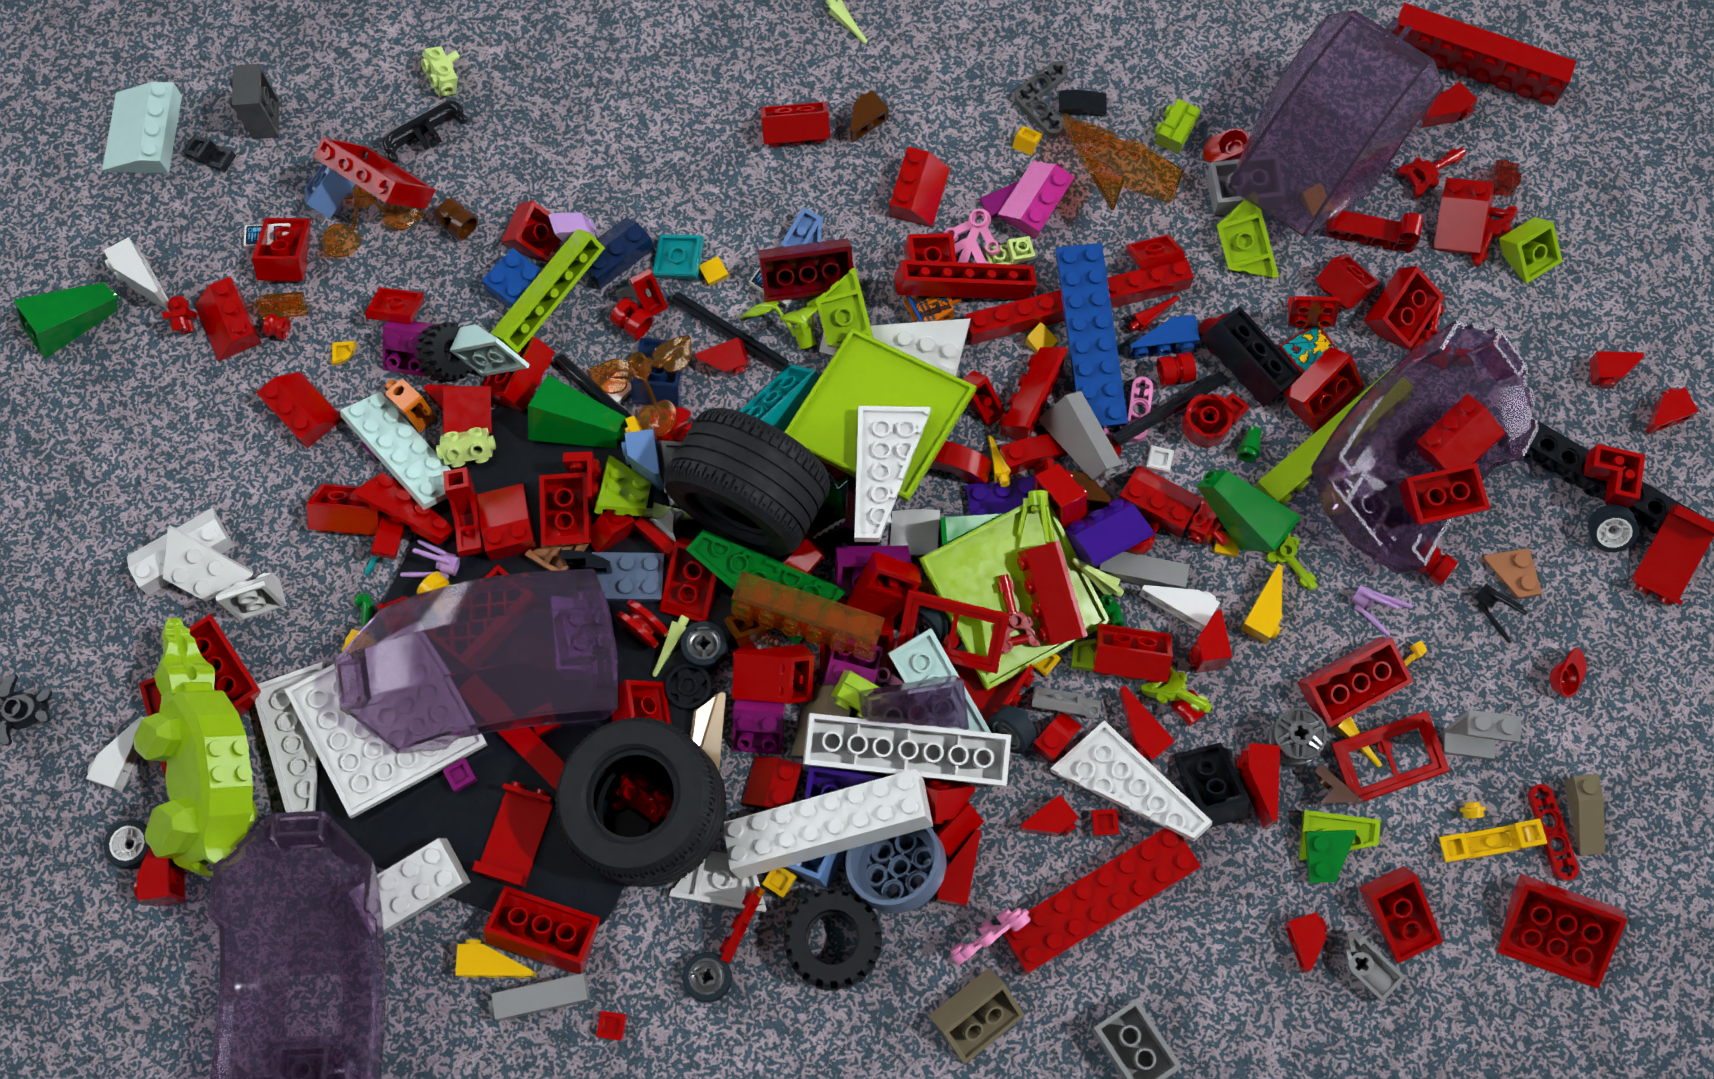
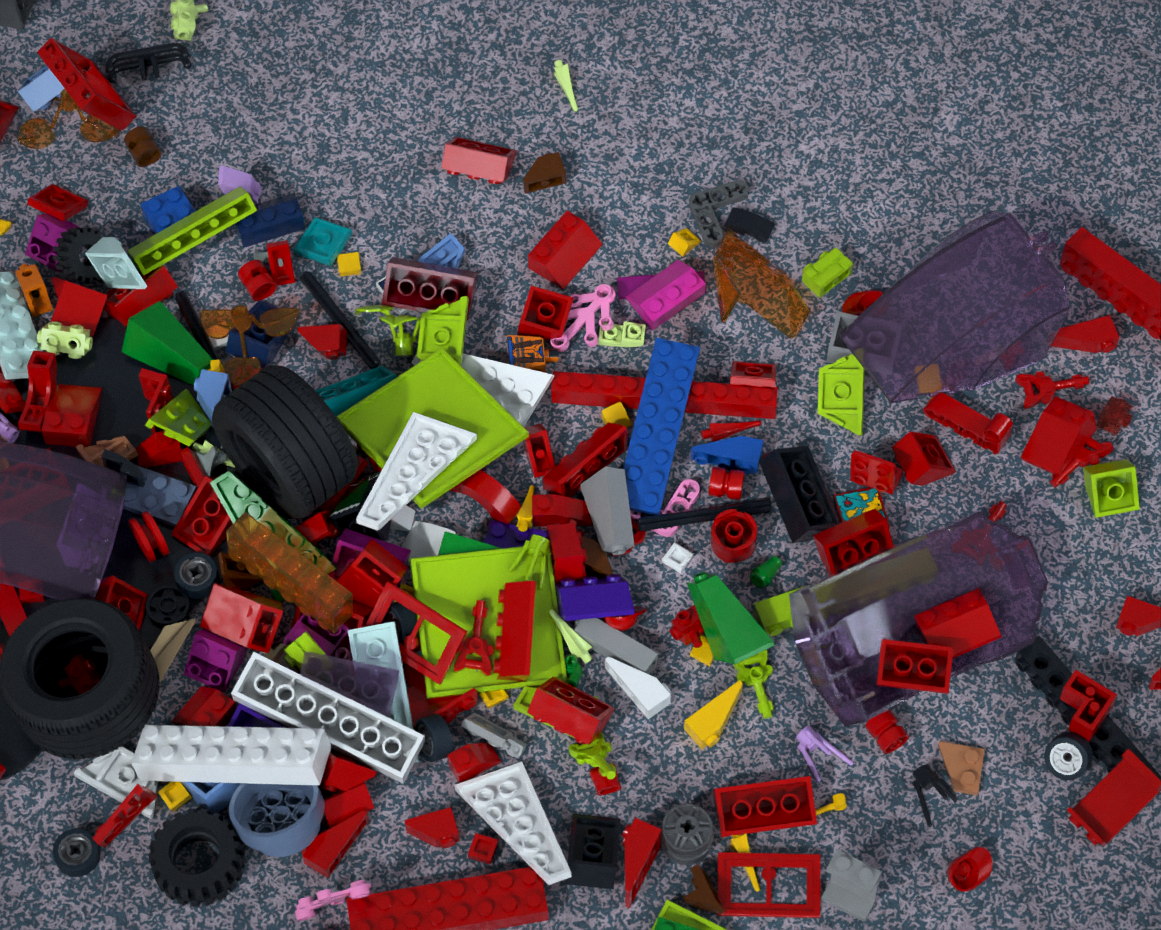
camera: 20 degrees right, 10 degrees down
red slope [501,200,561,263] -> none
red slope [539,472,592,547] -> none
yellowish green piece [652,615,689,677] -> none
red brick [894,260,1037,299] -> none
red slope [1118,685,1175,763] -> none
red slope [1119,465,1202,538] -> none
red slope [1188,609,1233,673] -> none
red tile [1226,393,1250,425] -> none
red slope [1364,266,1445,349] -> none

